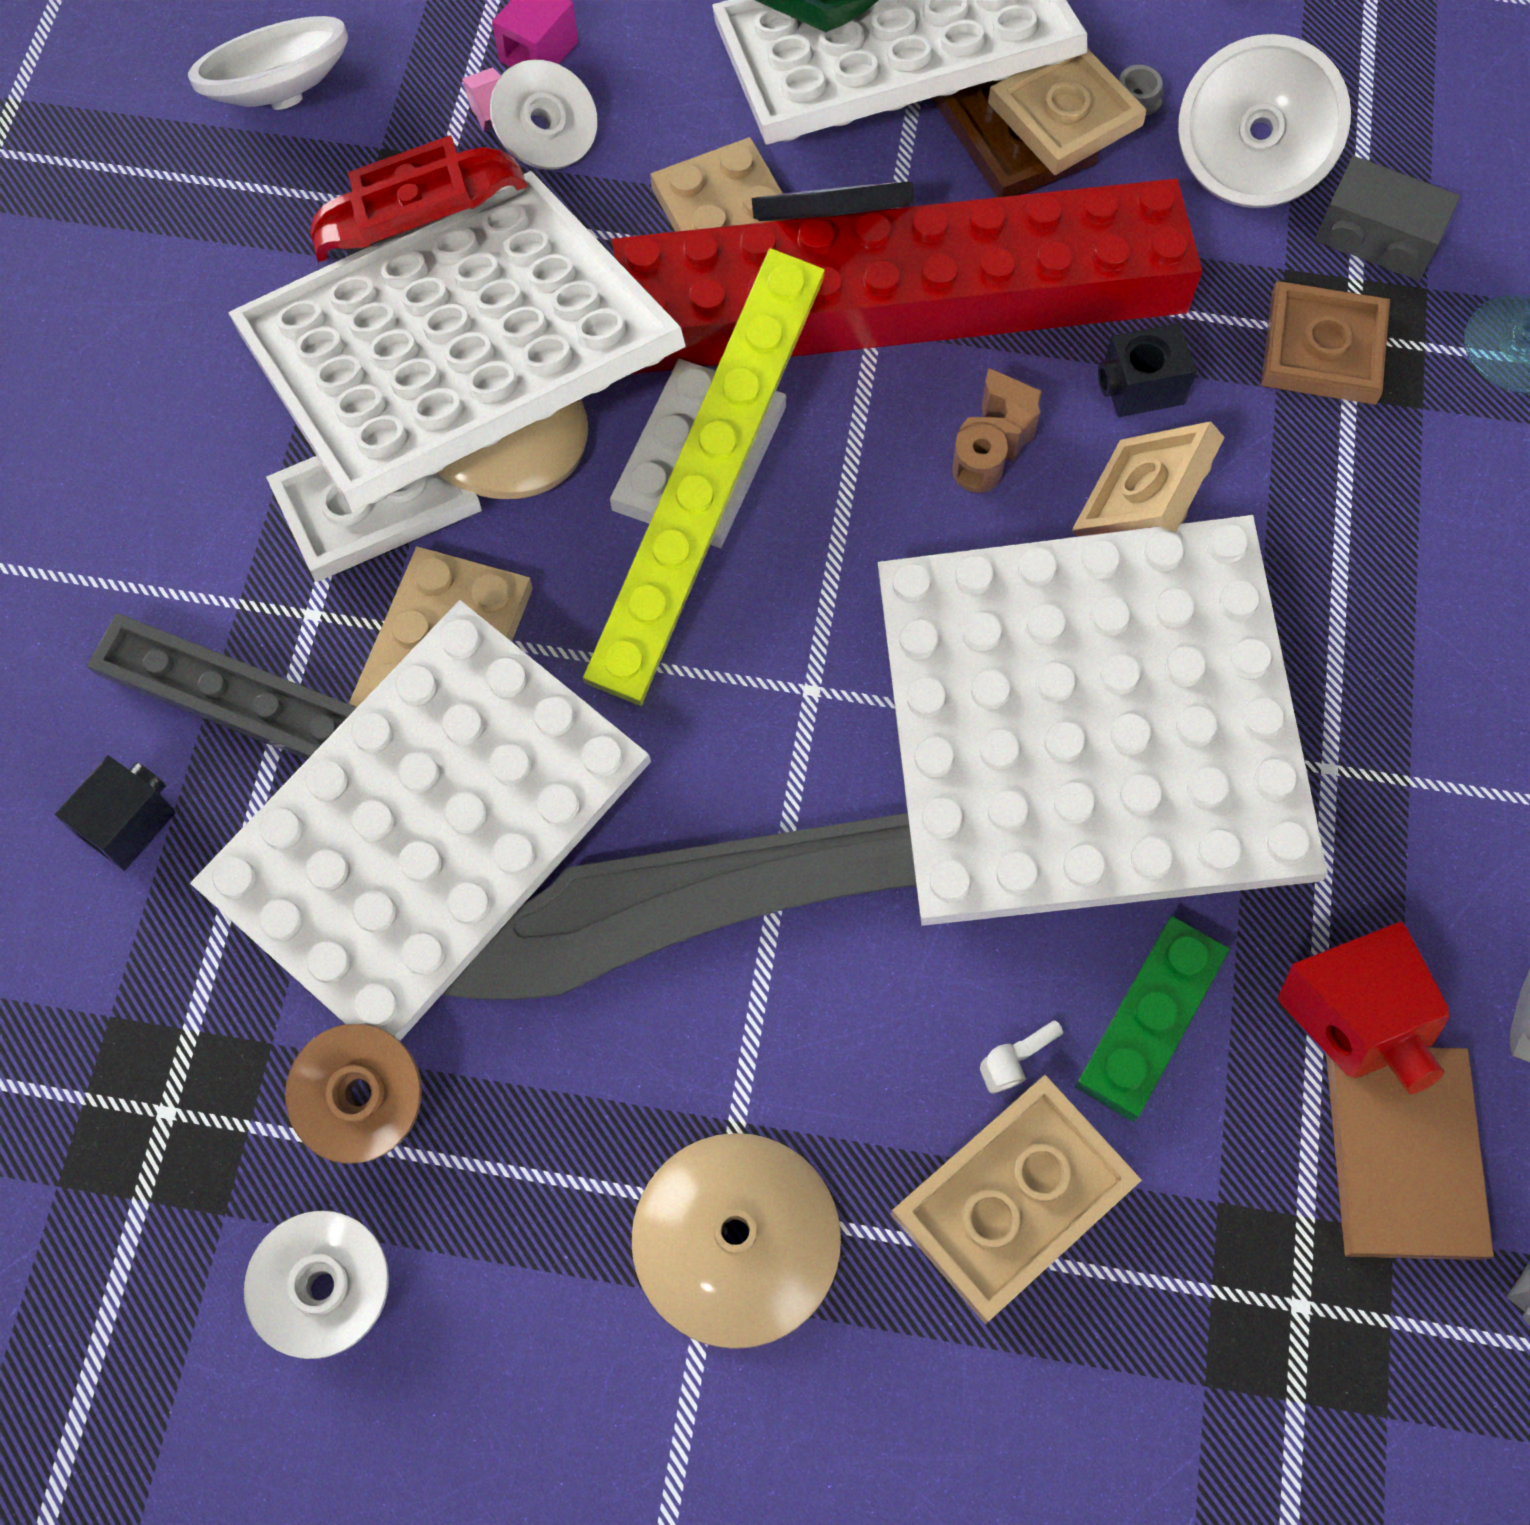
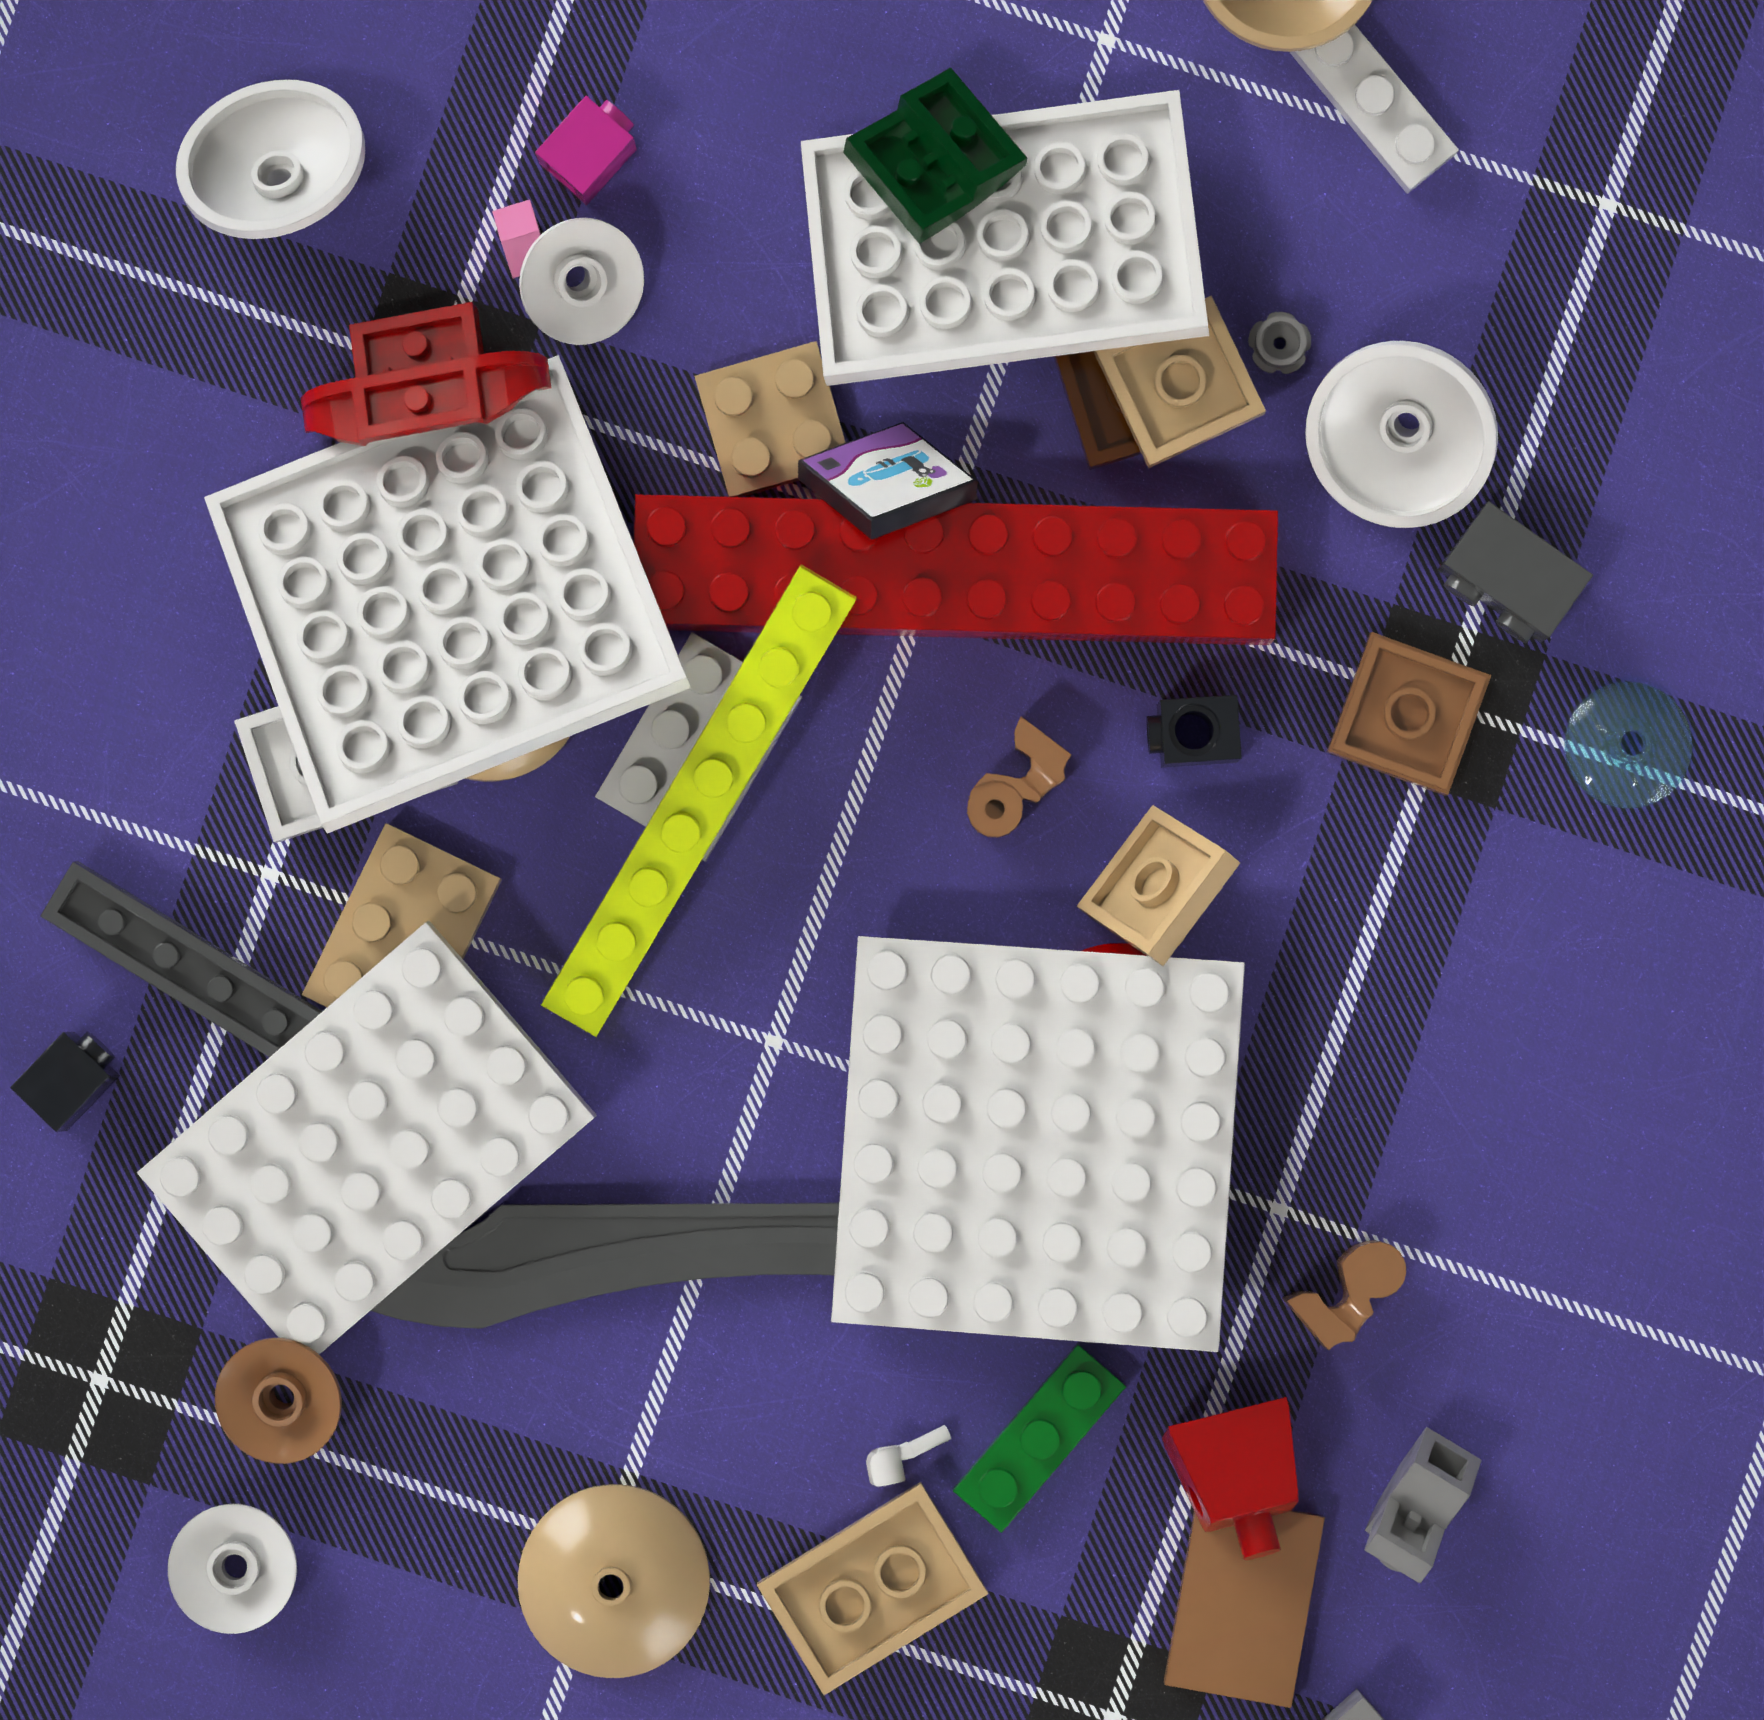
camera: 10 degrees right, 20 degrees up
none -> medium nougat leg [1282,1240,1406,1350]

